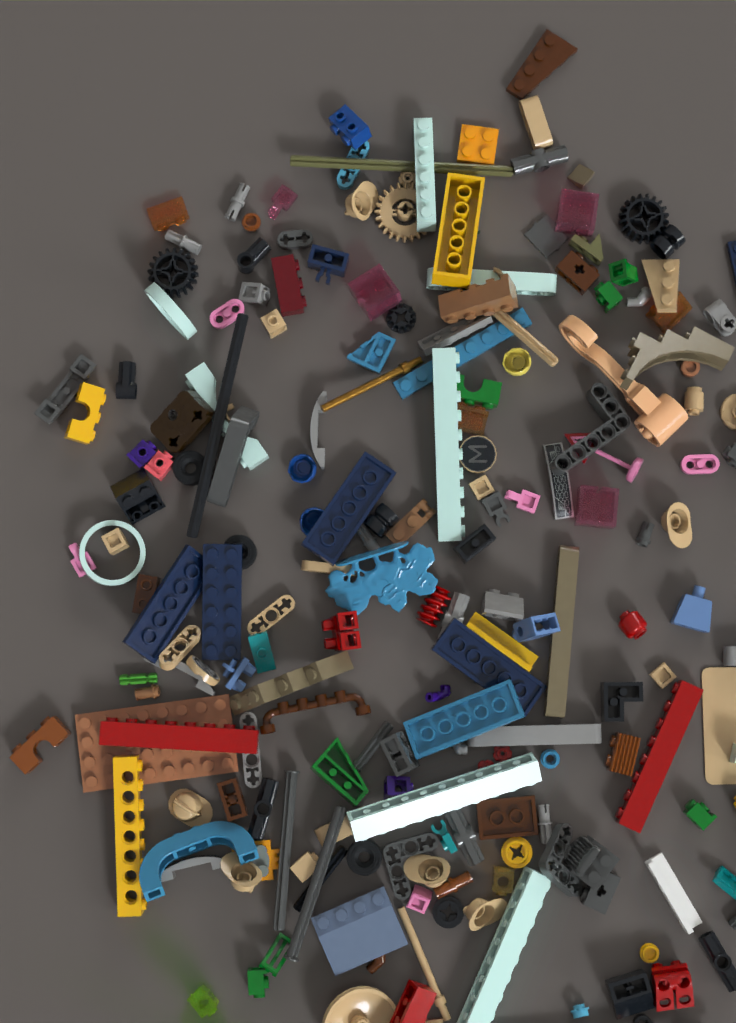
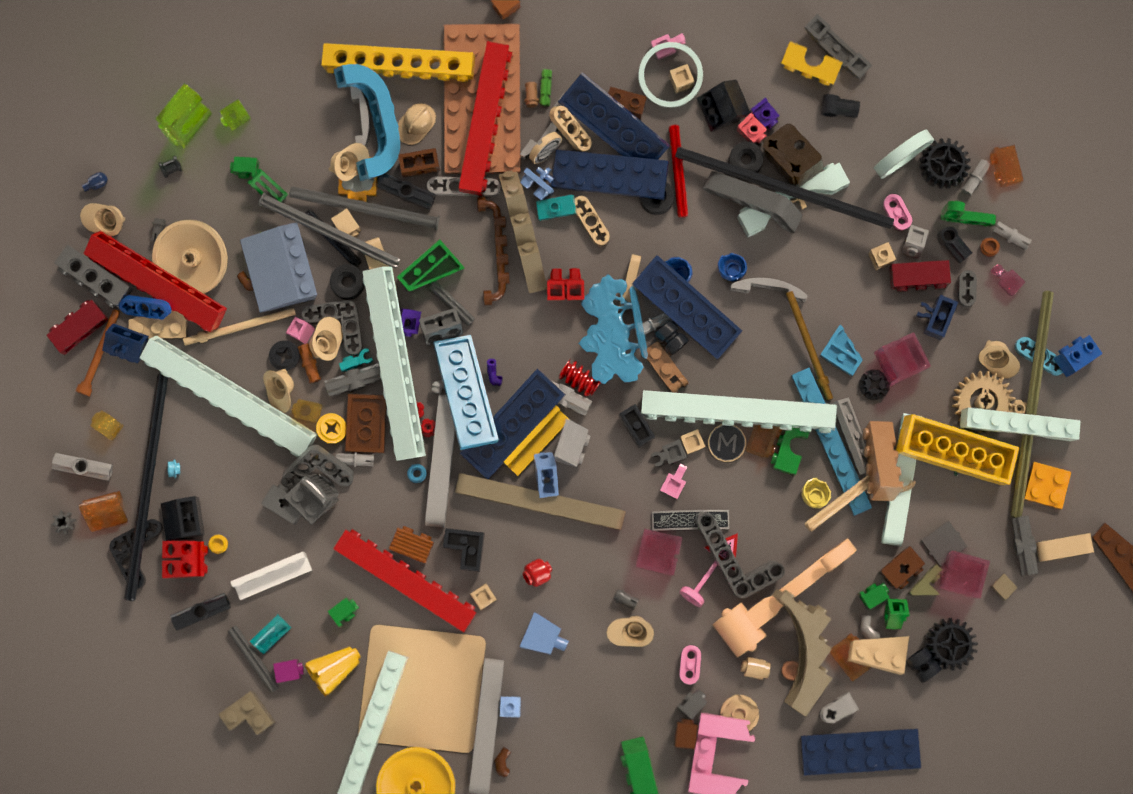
camera: 100 degrees right, 0 degrees up
none -> red axle [669,125,688,218]
none -> green beam [941,201,996,226]

